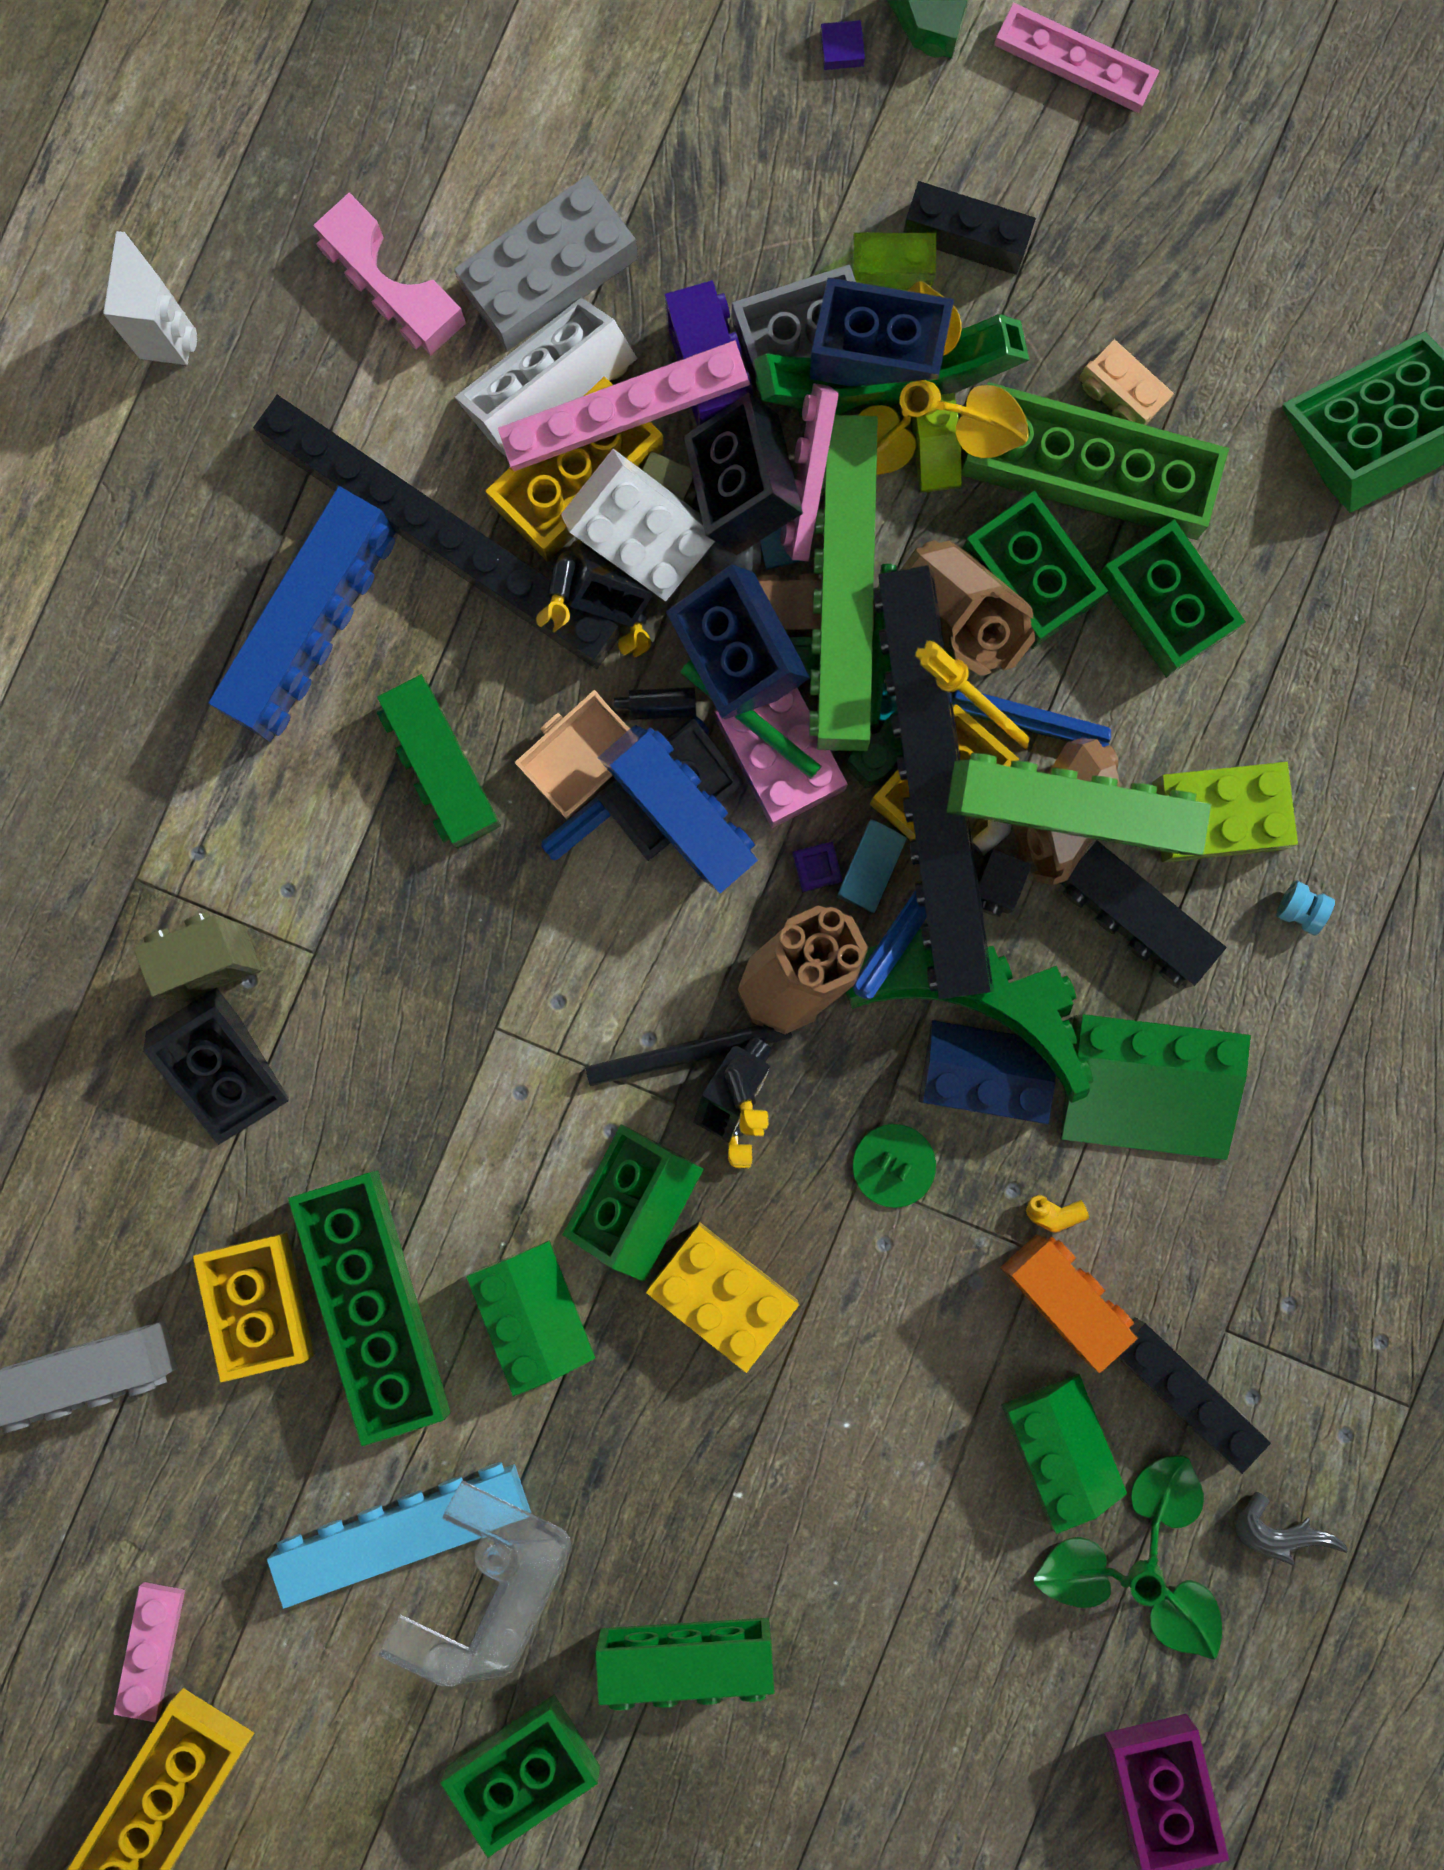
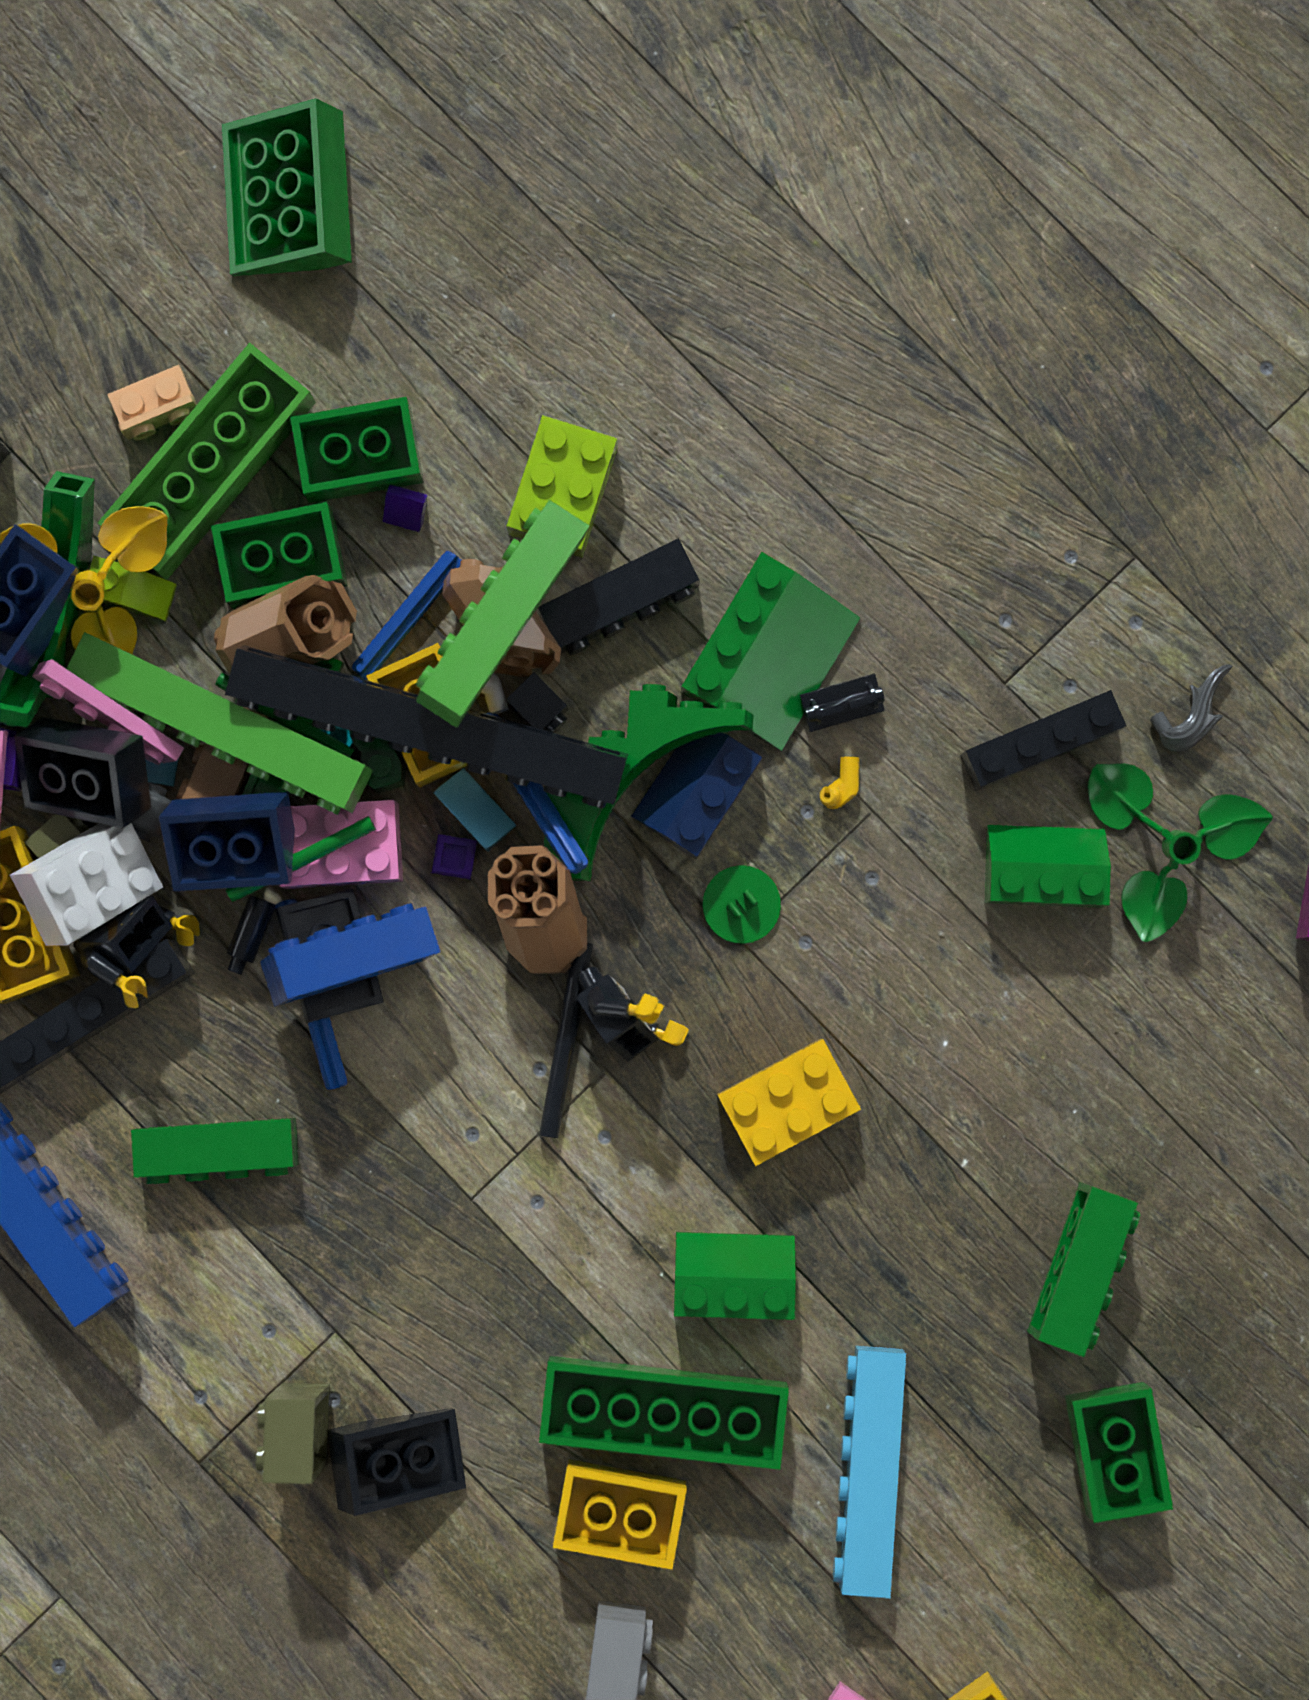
camera: 65 degrees left, 0 degrees up
clear windscreen [378,1481,571,1687] -> none
light nougat container [515,690,630,820] -> none
green slope [562,1124,704,1282] -> none
yellow piece [915,641,1030,749] -> none
orange brick [1000,1234,1138,1374] -> none
medium azure wheel [1276,880,1335,936] -> none
none -> dark purple tile [382,484,427,532]
none -> black hinge [800,673,885,732]

